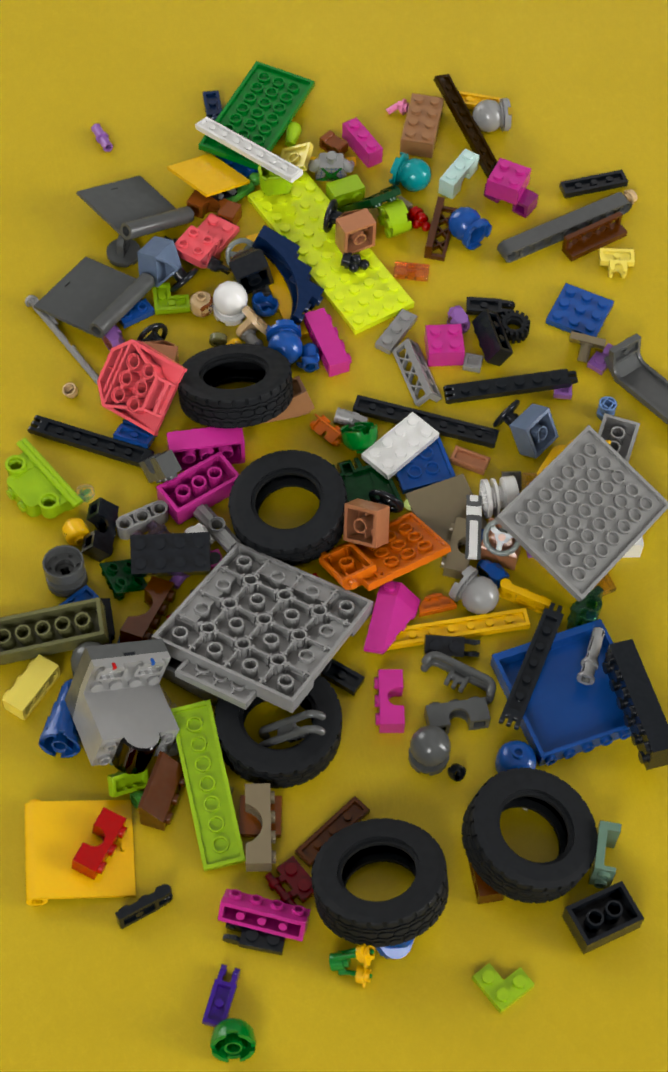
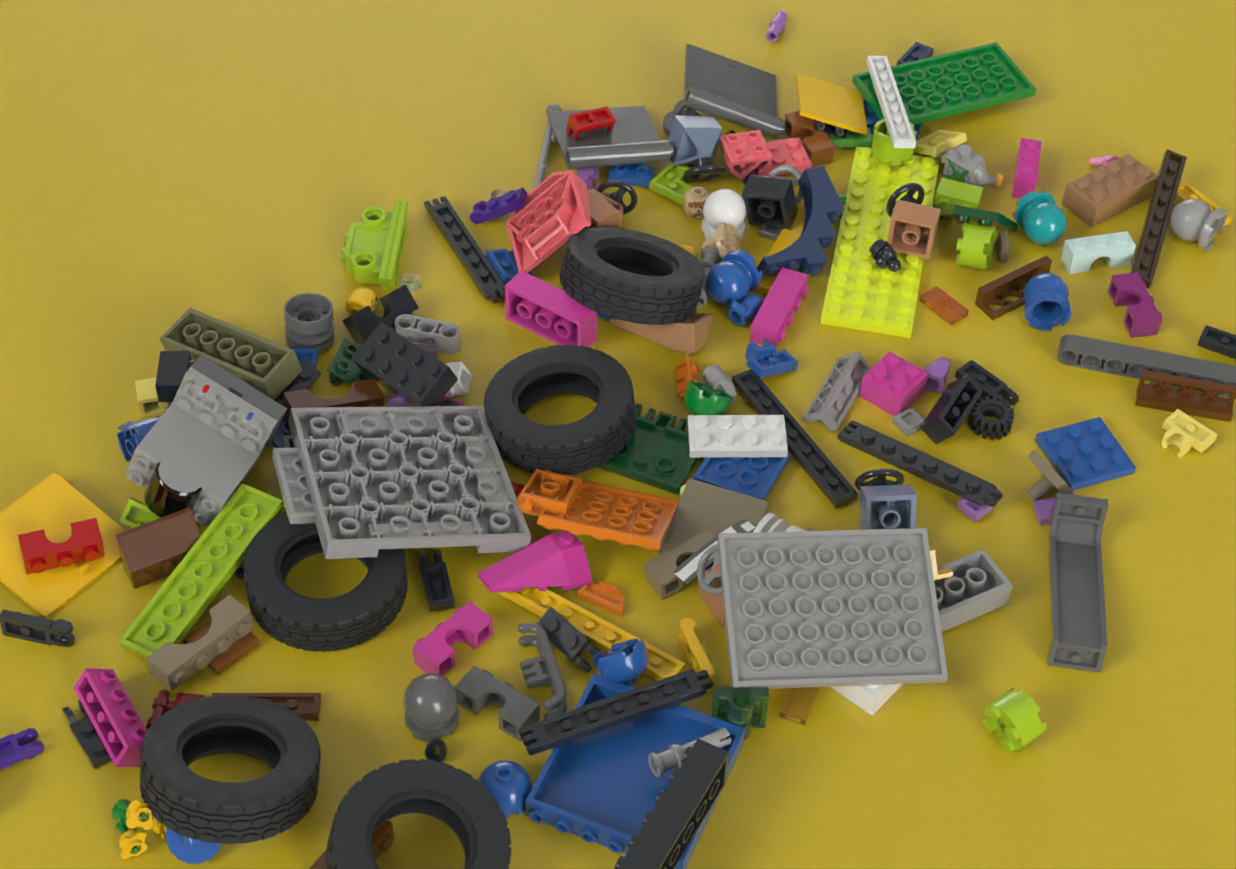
camera: 45 degrees right, 10 degrees down
dark grey arch [139,449,182,484] -> none
dark pink brick [156,451,239,525] -> none
light grey piece [193,504,241,553] -> none
olive tile [209,332,227,347] -> none
blue hair [252,292,279,317] -> none
dark grey piece [258,710,326,748] -> none
lime cone [285,122,302,147] -> none
dark orange piece [319,130,348,154] -> none
nougat piece [343,489,404,549] -> none
light grey plate [375,308,417,355] -> none
red piece [407,206,431,232] -> none
nougat tile [449,446,491,476] -> none
light grey tile [449,565,500,615] -> none
blue rock [476,559,510,588] -> none
dark pink brick [485,158,531,205] -> none
medium blue wheel [596,396,617,420] -> none
none -> black brick [155,350,195,402]
none -> dark purple hinge [470,188,527,224]
none -> red hinge [566,106,616,141]
none -> blue cylinder [593,639,648,686]
none -> blue plate [746,339,799,378]

